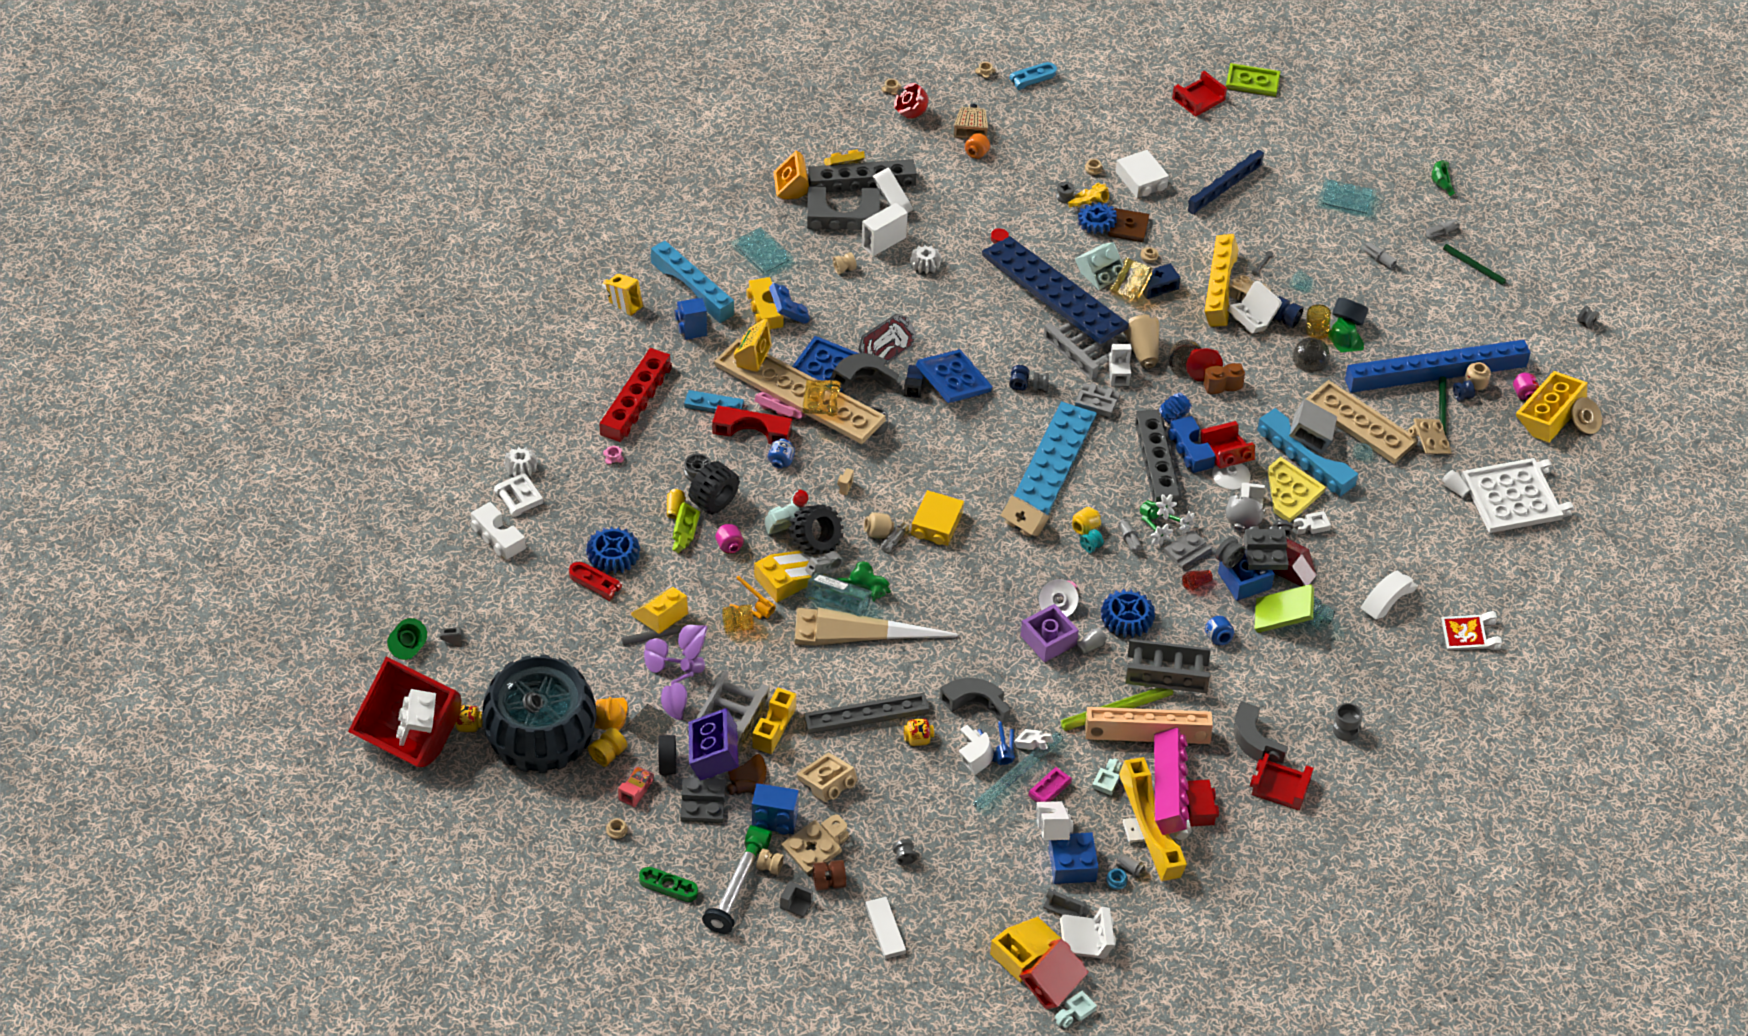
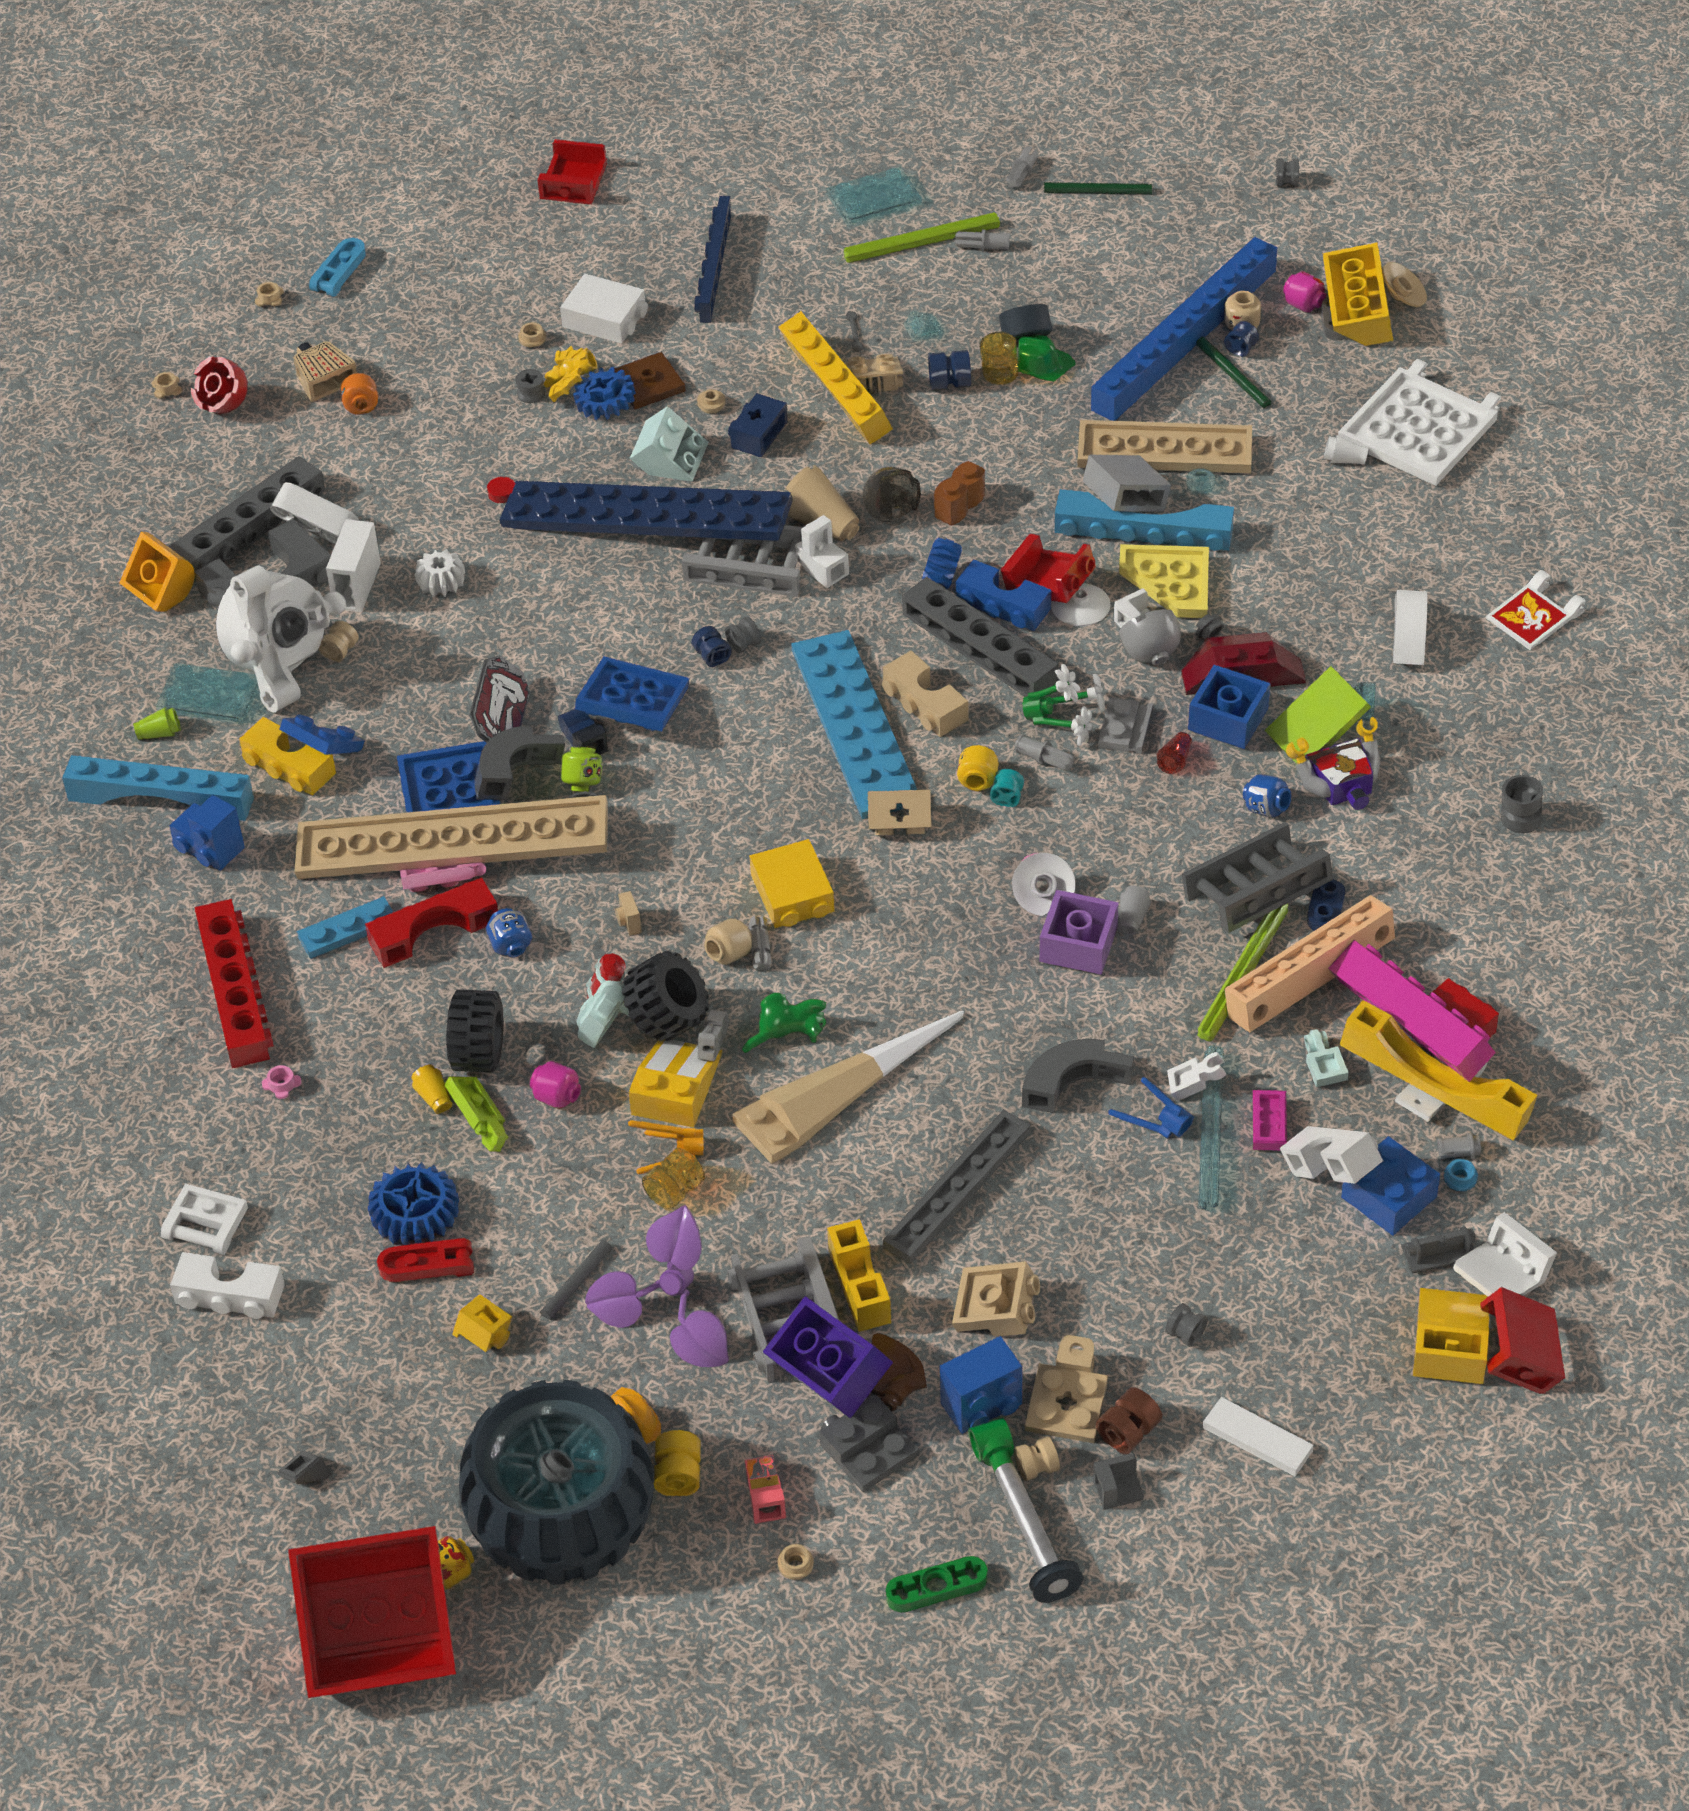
camera: 35 degrees left, 0 degrees up
green piece [387,618,427,660] -> none
white bracket [396,689,436,746] -> none
white gear [504,446,538,477] -> none
yellow torso [602,274,644,316] -> none
clear smoke piece [625,704,675,745] -> none
yellow slope [631,587,688,634] -> none
black tyre [658,735,676,775] -> none
dark grey wheel [684,453,711,482] -> none
yellow slope [734,319,772,372] -> none
clear yellow plate [803,380,841,417] -> none
clear light blue brick [805,573,872,617] -> none
yellow plate [824,149,865,165] -> none
yellow head [903,719,934,746] -> none
white brick [959,725,993,775] -> none
light aqua plate [1055,991,1097,1028] -> none
light grey plate [1075,383,1120,418] -> none
blue gear [1101,589,1155,639] -> none
clear yellow plate [1109,257,1154,302] -> none
red dish [1186,348,1223,381] -> none
dark grey wheel [1215,537,1246,568] -> none
lime tile [1225,63,1281,97] -> none
white bracket [1228,281,1282,333] -> none
dark grey arch [1234,701,1288,764] -> none
dark grey plate [1243,526,1289,570] -> none
red panel [1249,753,1314,811] -> none
clear smoke cylinder [1292,337,1330,373] -> none
white plate [1293,511,1331,534] -> none
tan hinge [1408,418,1452,454] -> none
green piece [1431,160,1455,197] -> none
none -> lime cone [133,707,181,740]
none -> white piece [207,565,346,713]
none -> yellow brick [452,1294,512,1352]
none -> lime head [561,747,602,792]
none -> lime axle [843,212,1000,263]
none -> tan arch [882,650,969,737]
none -> torso [1286,717,1380,810]
none -> dark blue plate [1307,879,1346,931]

